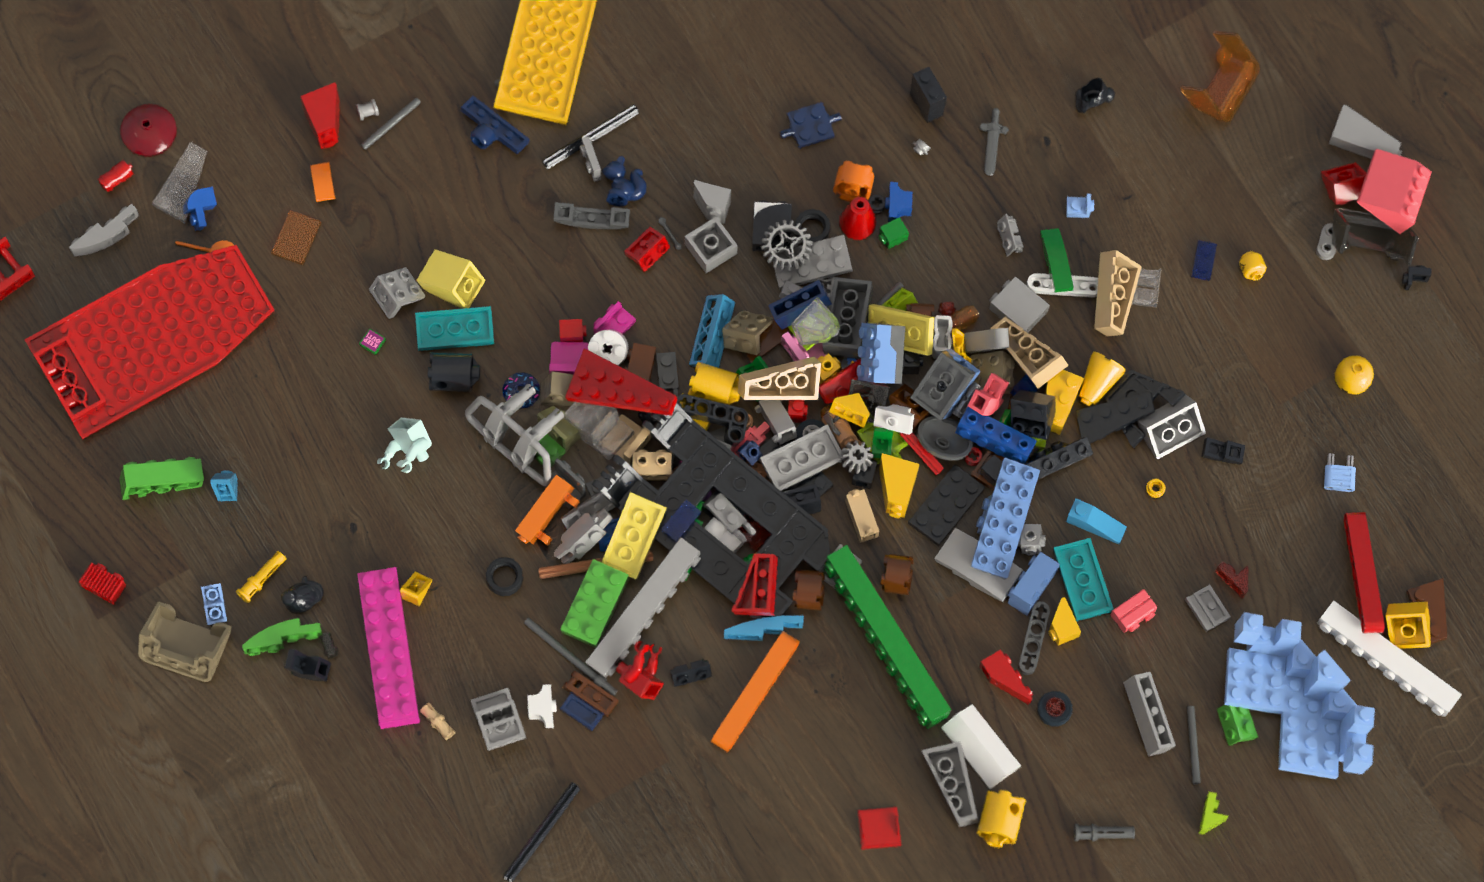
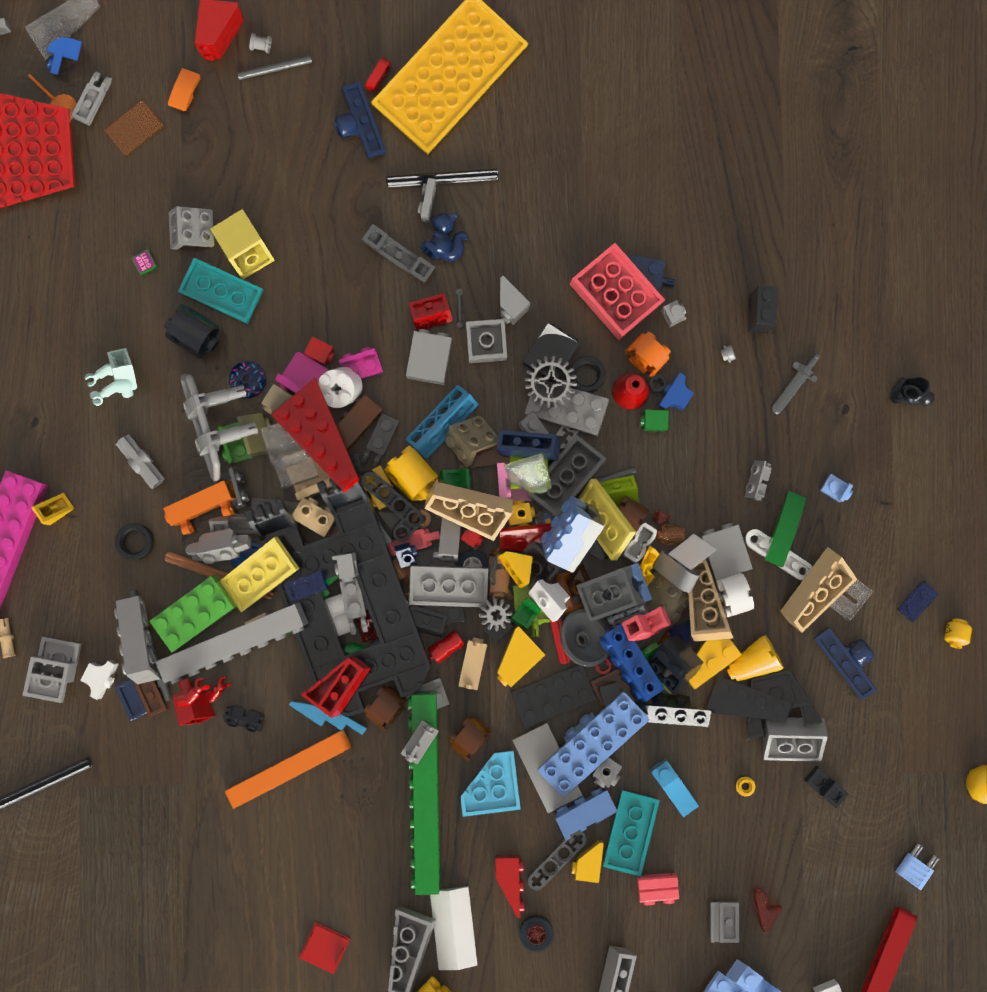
camera: 30 degrees right, 15 degrees up
none -> light grey hinge [71,71,112,126]
none -> light grey wedge [114,596,160,684]
none -> light grey piece [116,434,165,489]
none -> light grey brick [332,552,359,582]
none -> red beam [365,57,392,93]
none -> light grey hinge [401,720,439,764]
none -> light grey brick [406,329,452,385]
none -> red piece [428,630,465,664]
none -> medium azure plate [460,750,521,817]
none -> coral slope [570,243,665,341]
none -> light grey brick [661,300,686,328]
none -> white sticker [669,534,716,570]
none -> white brick [716,573,754,617]
none -> dark blue plate [814,627,877,701]

